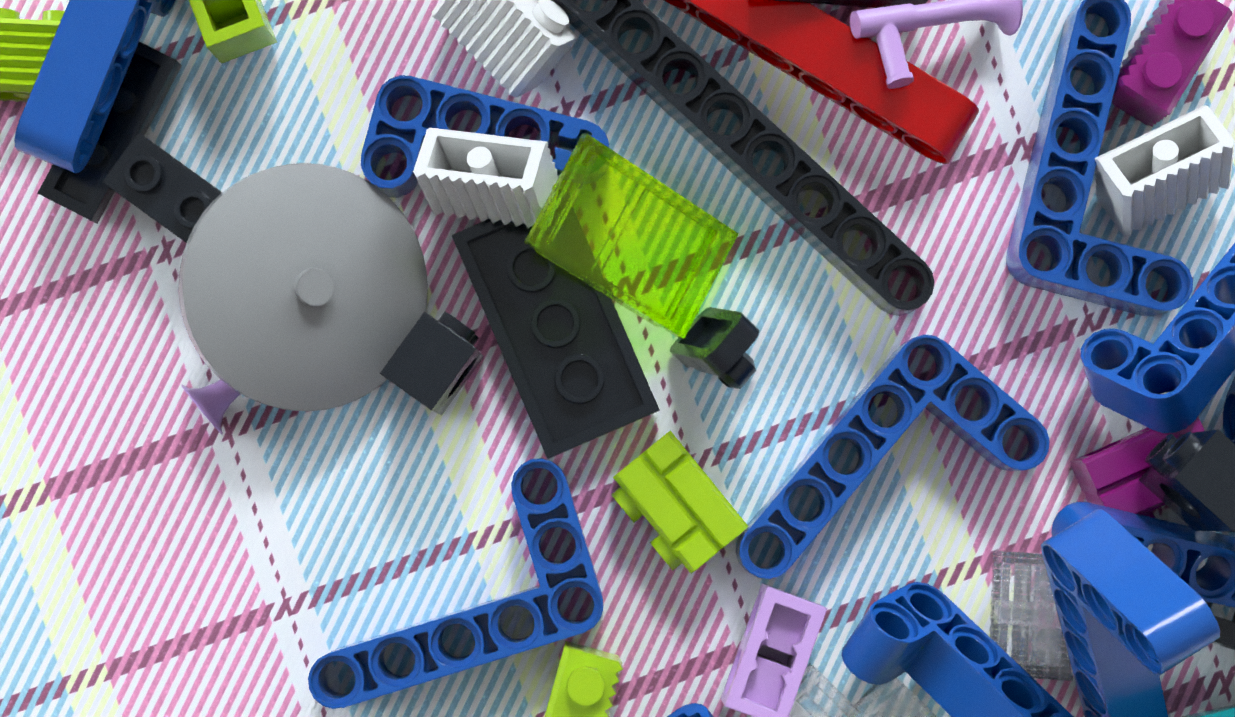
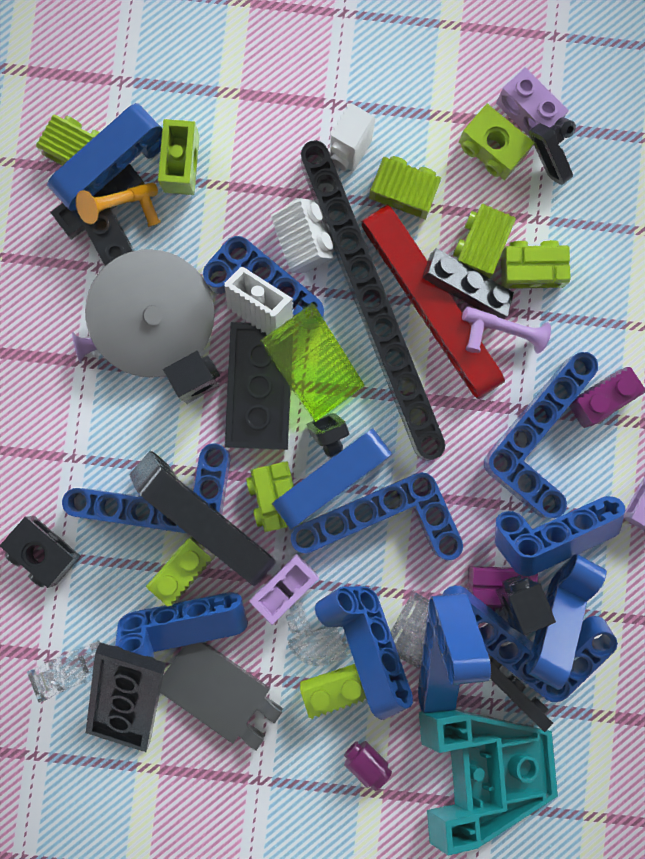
camera: 25 degrees right, 0 degrees up
white brick [1094,105,1235,236] -> none
none -> light orange piece [76,182,161,227]
none -> black beam [129,450,276,587]
none -> blue beam [271,428,392,530]

